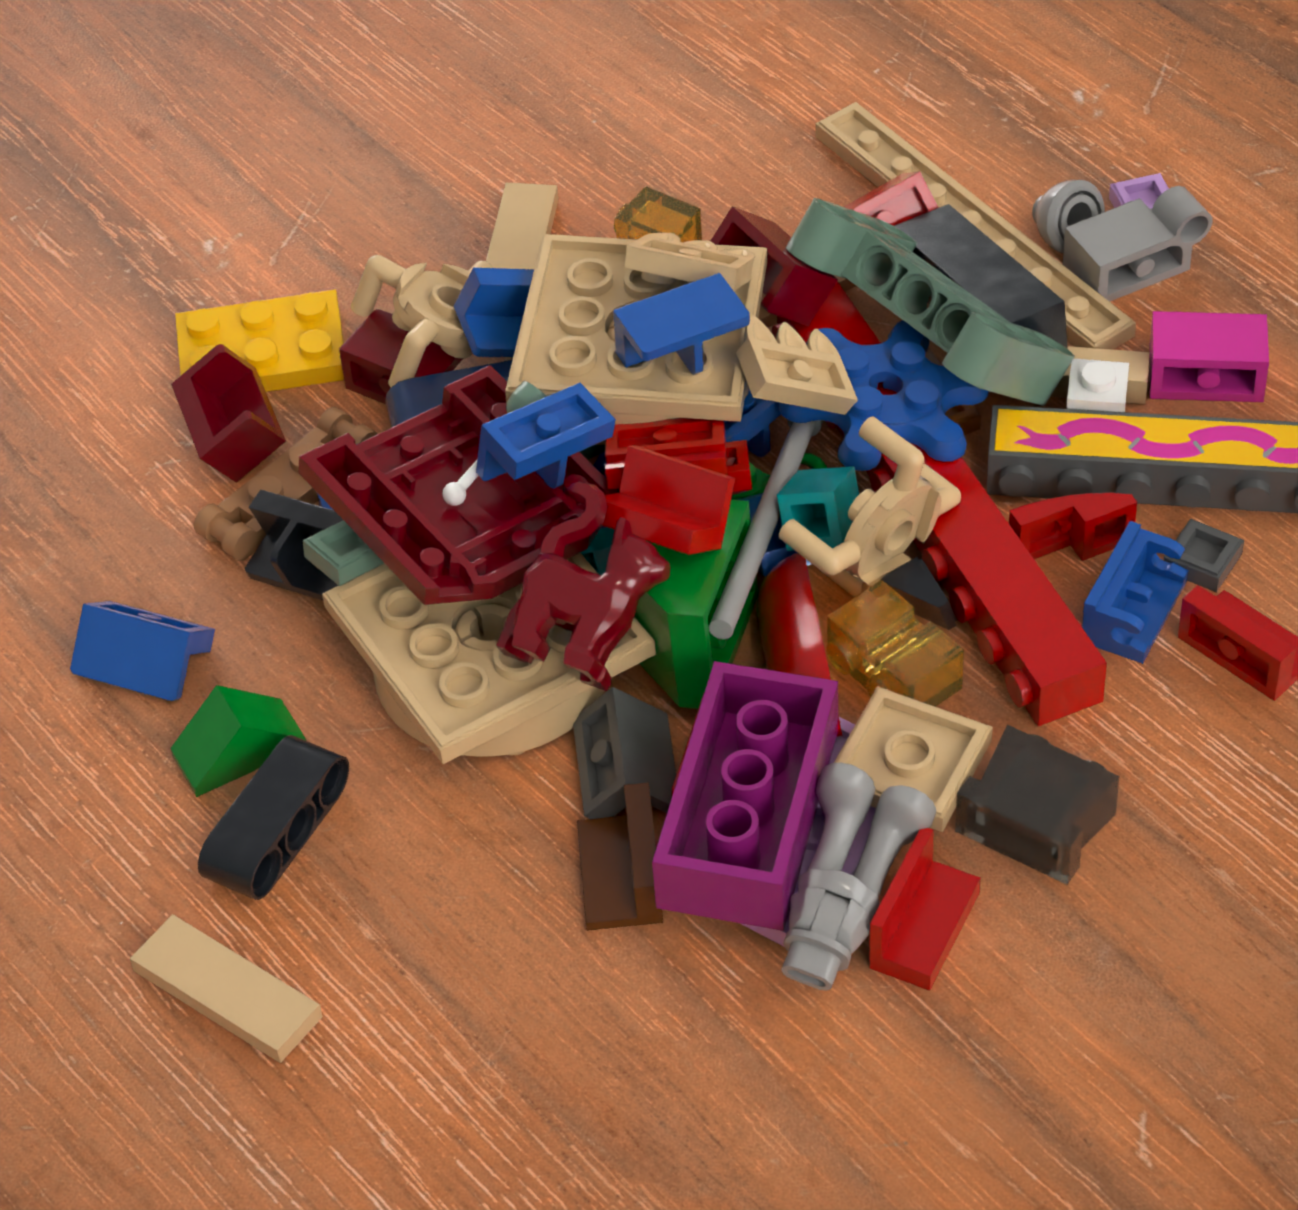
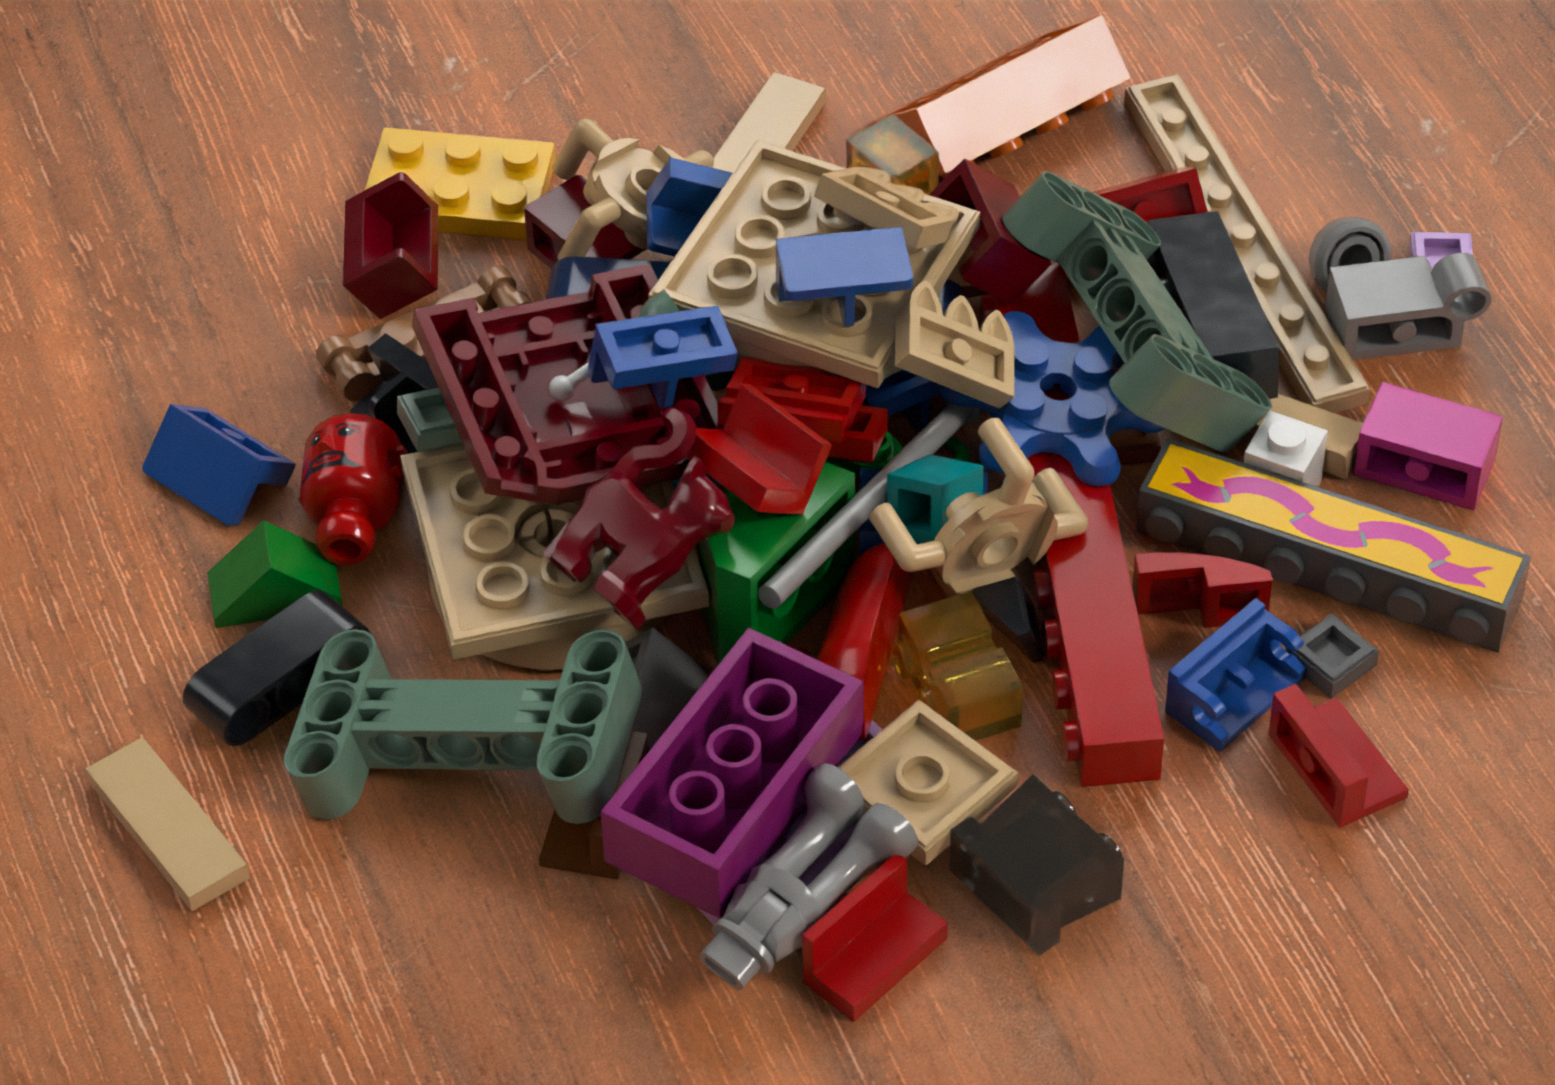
camera: 15 degrees right, 0 degrees up
none -> sand green beam [284,629,642,824]
none -> red piece [298,413,407,566]
none -> slope [867,15,1130,180]

